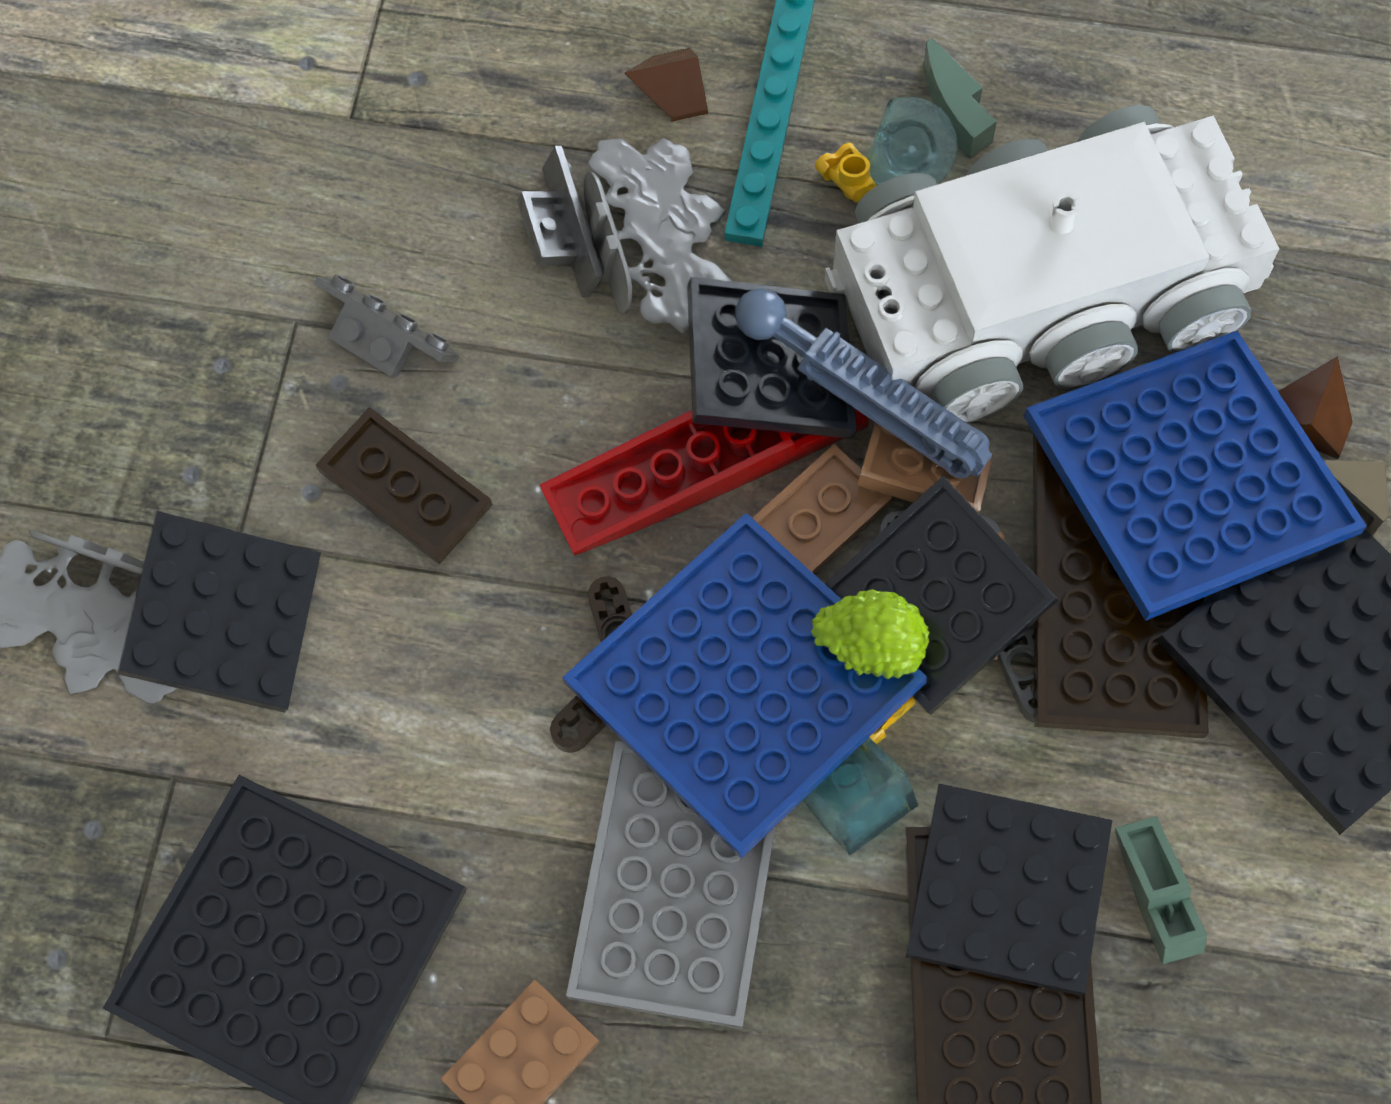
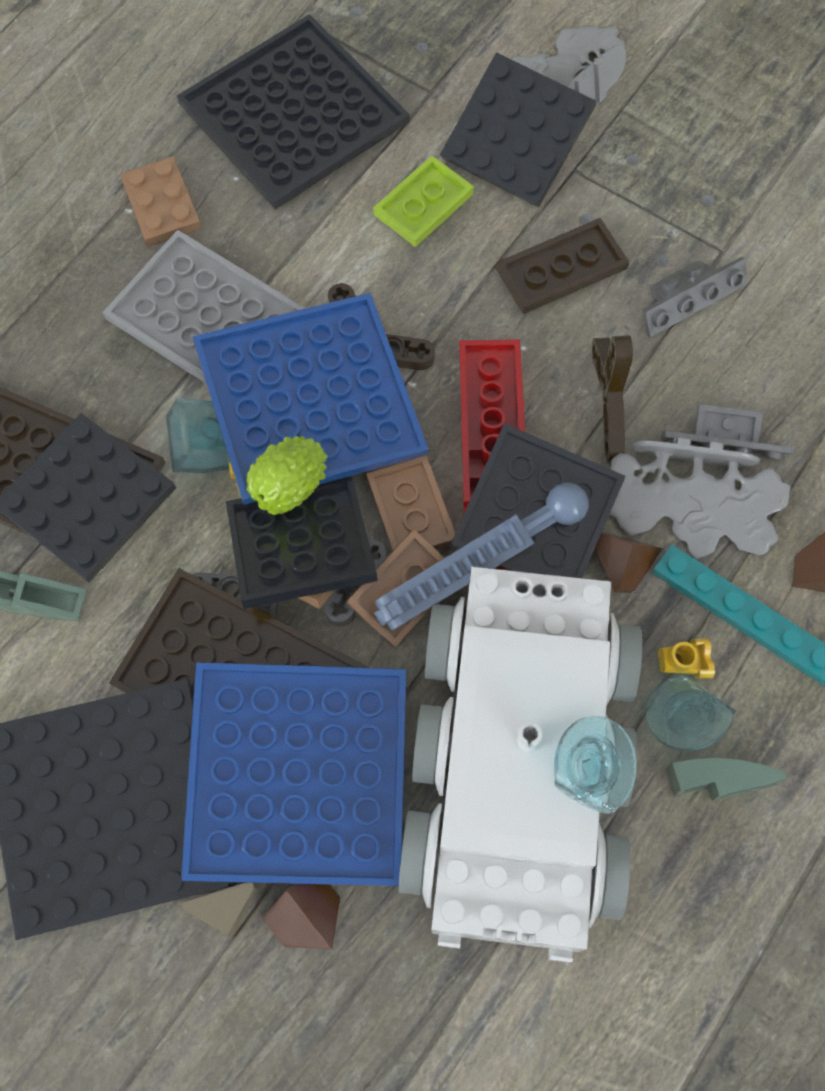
camera: 115 degrees right, 0 degrees up
none -> lime plate [373,155,474,247]
none -> clear light blue hat [554,716,636,814]
none -> dark brown piece [592,335,633,461]
none -> reddish brown slope [595,532,663,593]

